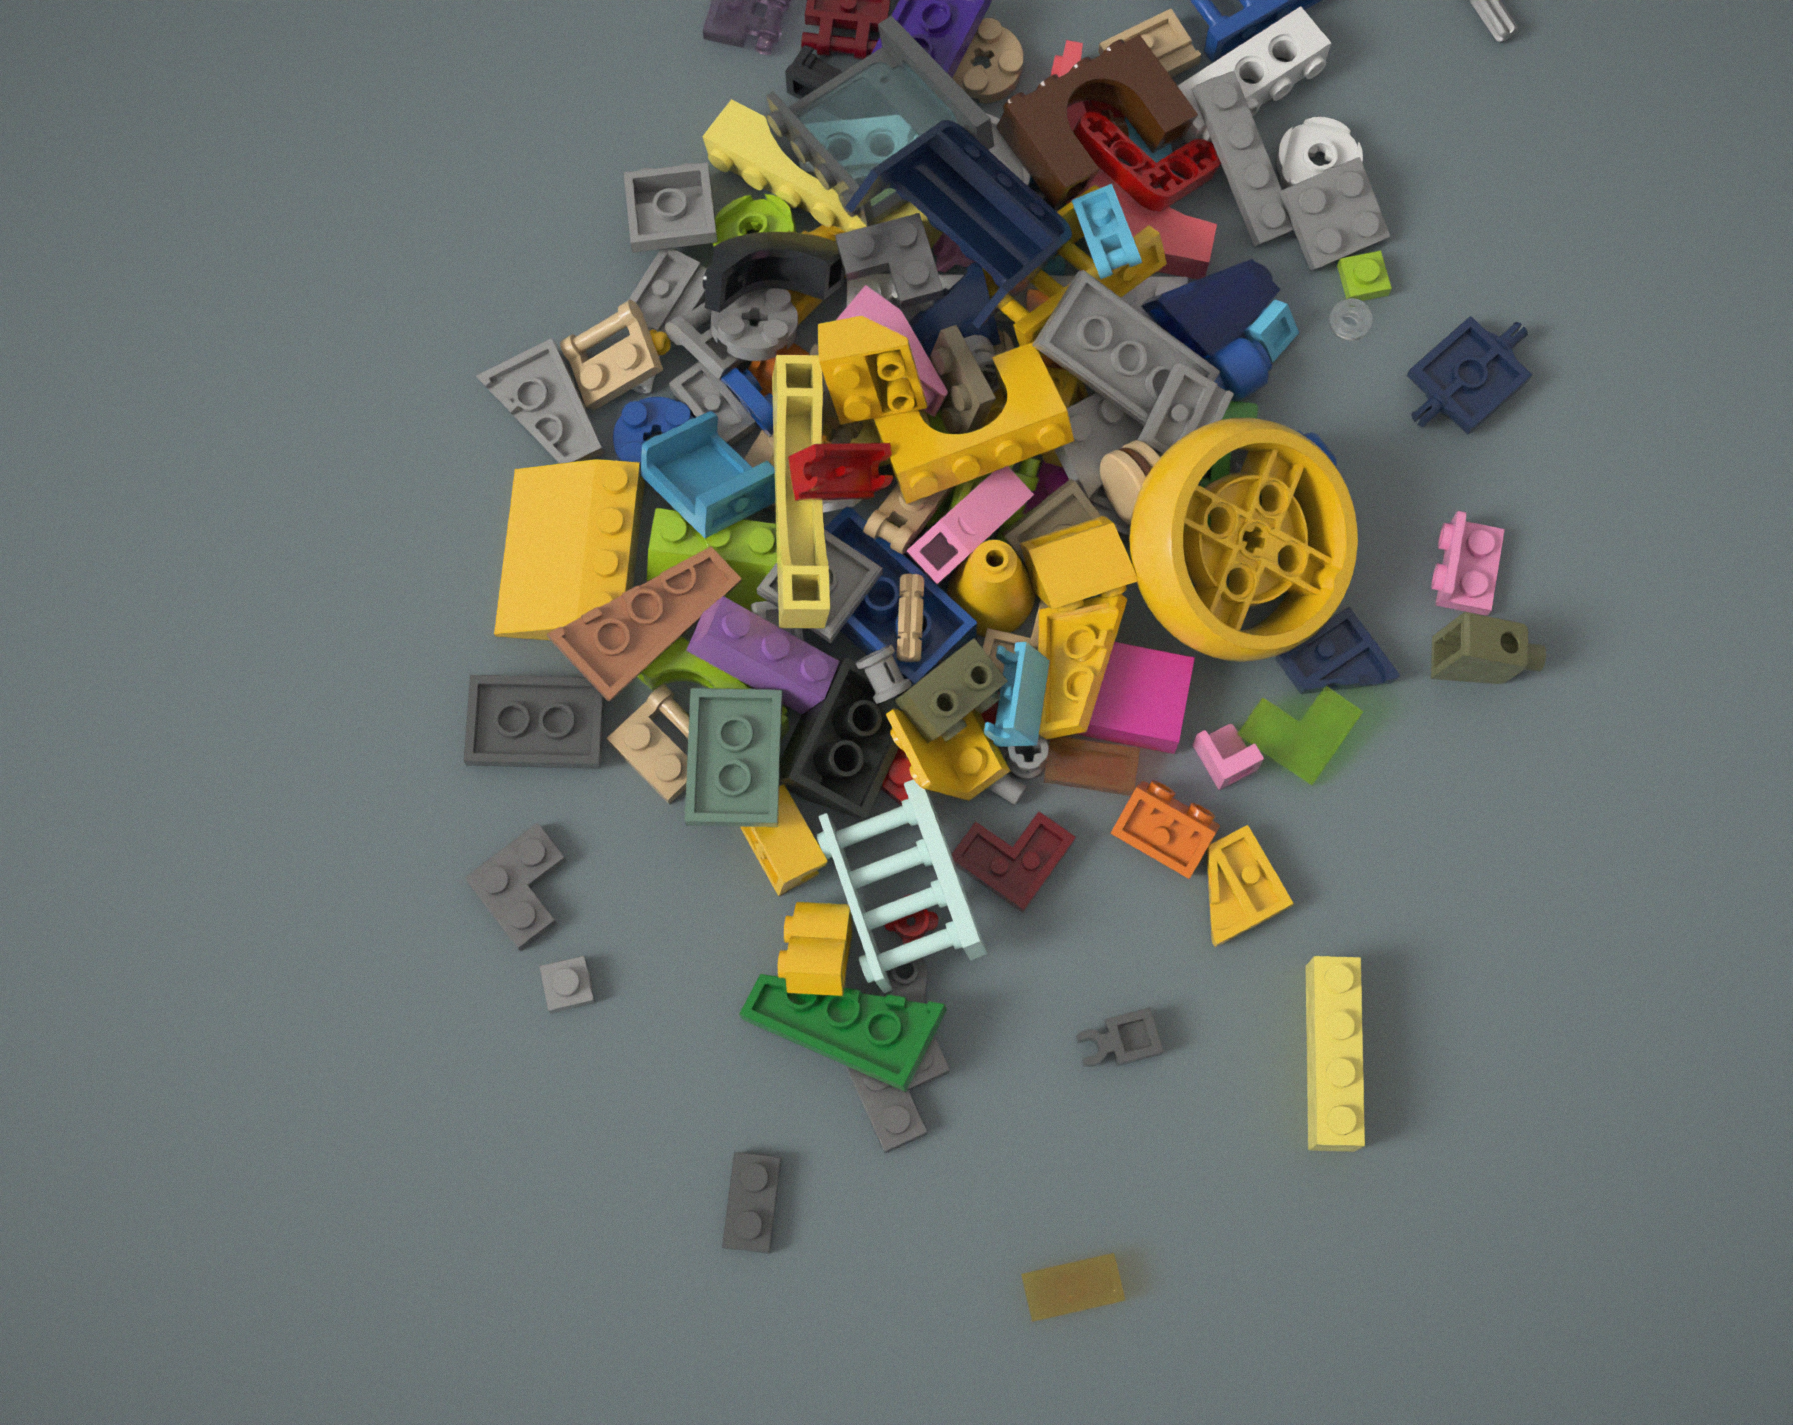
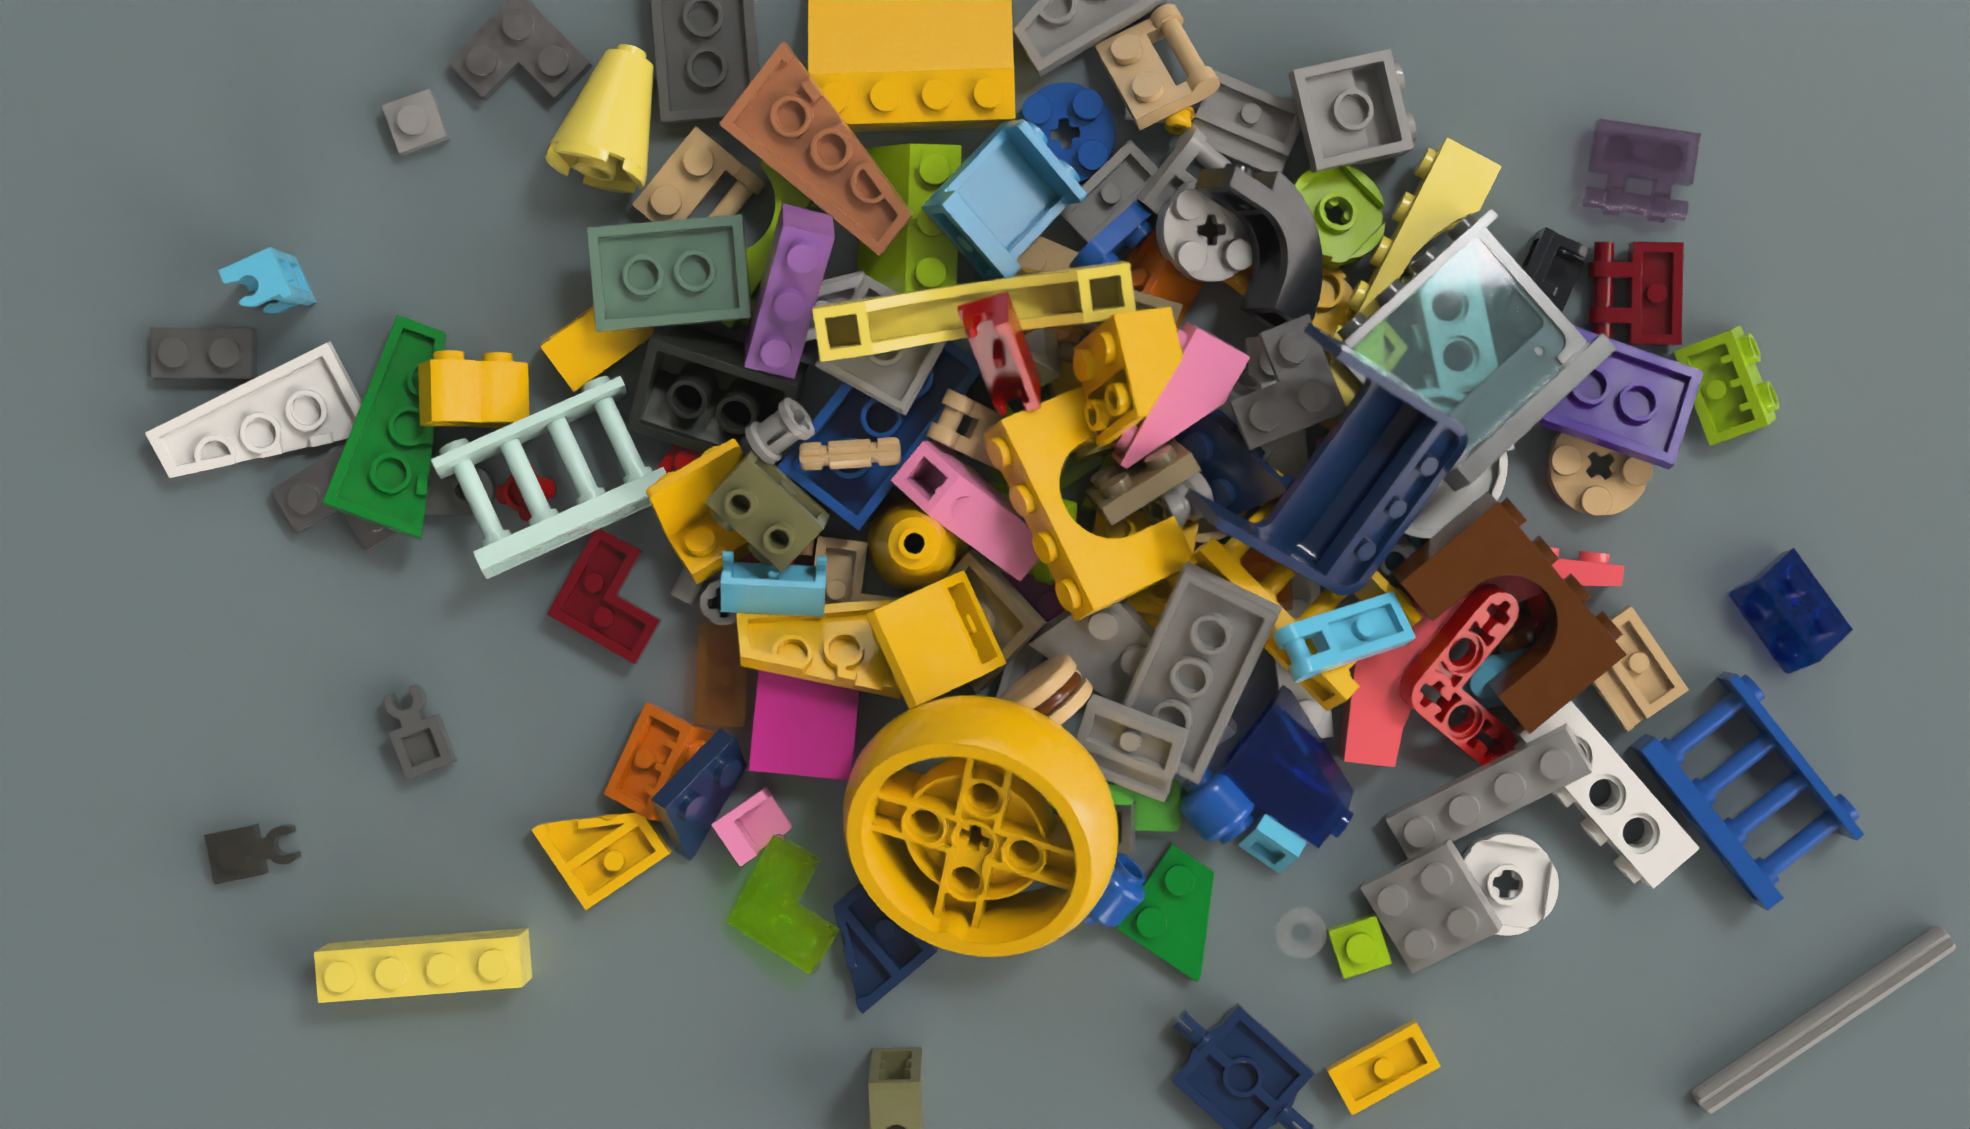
camera: 85 degrees right, 15 degrees up
clear yellow plate [1021,1253,1125,1322] -> none
bright pink bracket [1431,511,1505,616] -> none
none -> white wing [145,341,363,478]
none -> clear smoke plate [204,823,301,885]
none -> medium azure hinge [218,247,317,314]
none -> light yellow cone [545,44,654,193]
none -> dark blue wing [651,728,747,861]
none -> green wing [1115,842,1214,982]
none -> yellow plate [1325,1019,1441,1115]

